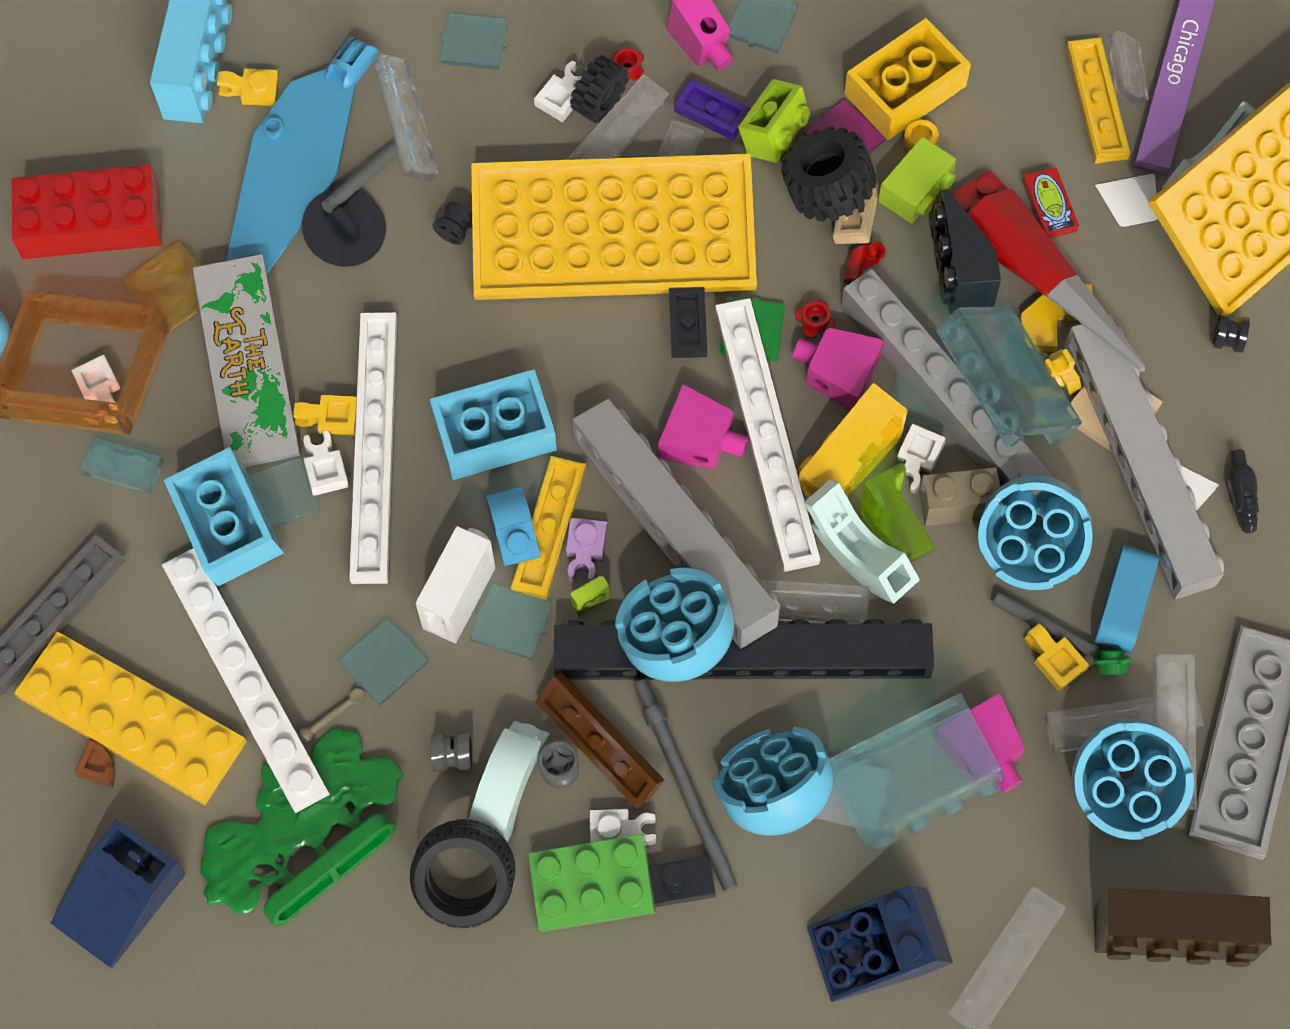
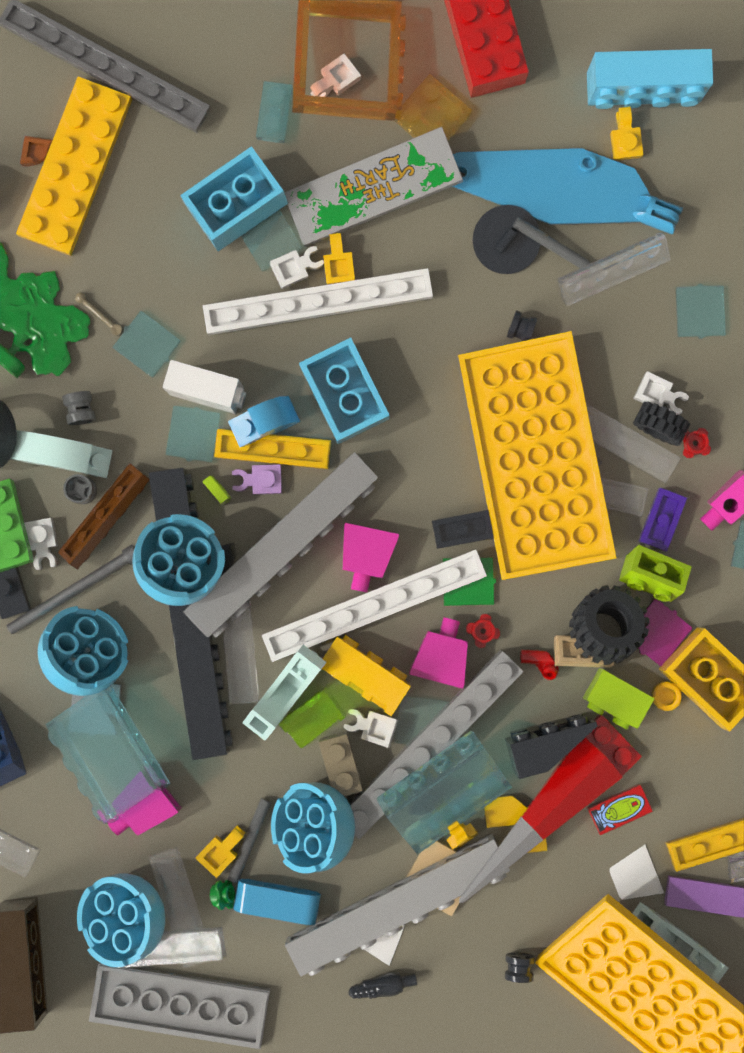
camera: 80 degrees right, 20 degrees up
white plate [162,548,329,813] -> none

